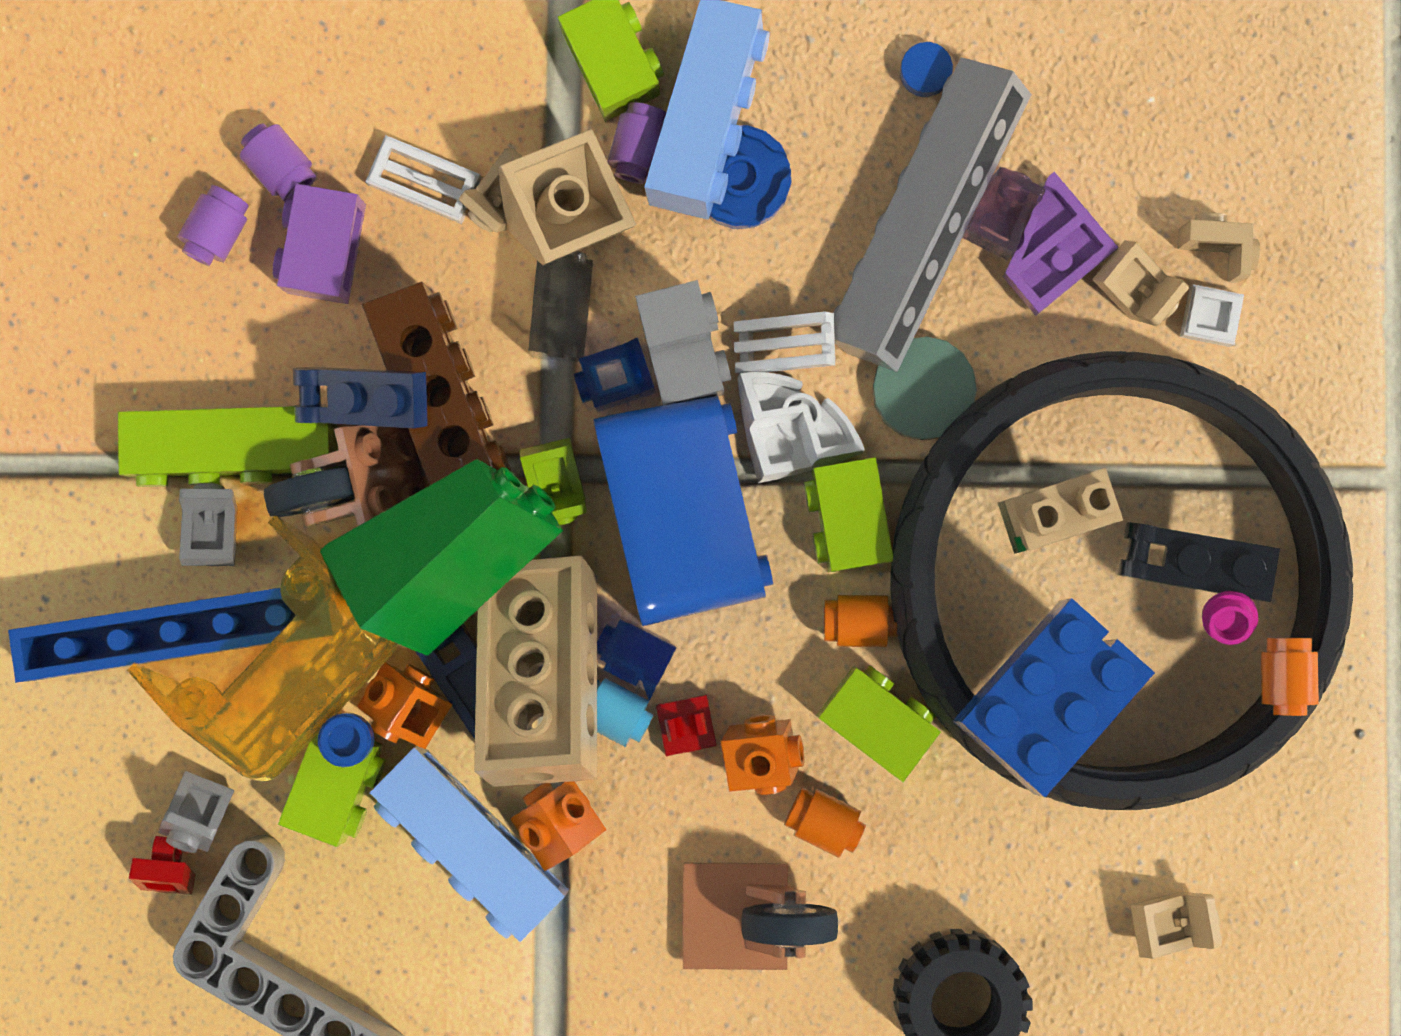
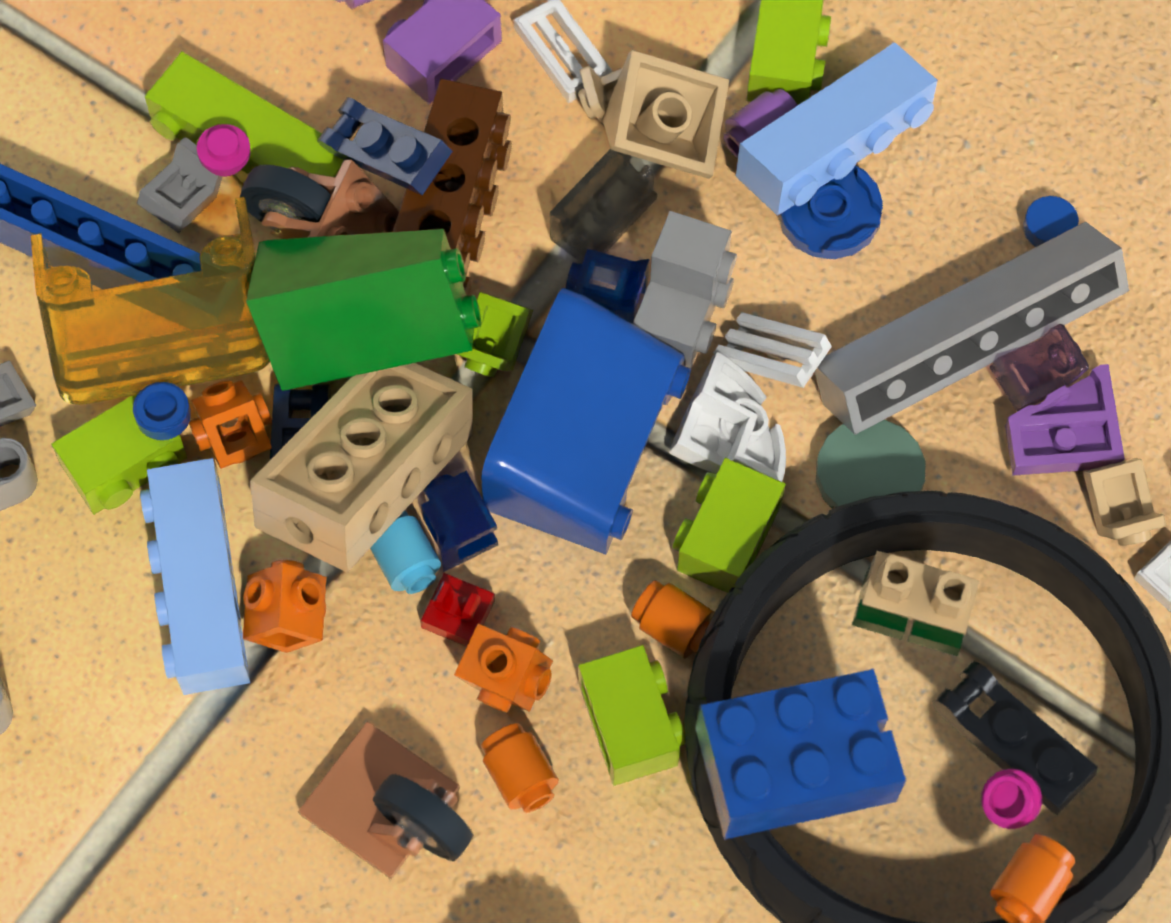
camera: 30 degrees right, 20 degrees down
none -> dark pink plate [197,124,251,177]

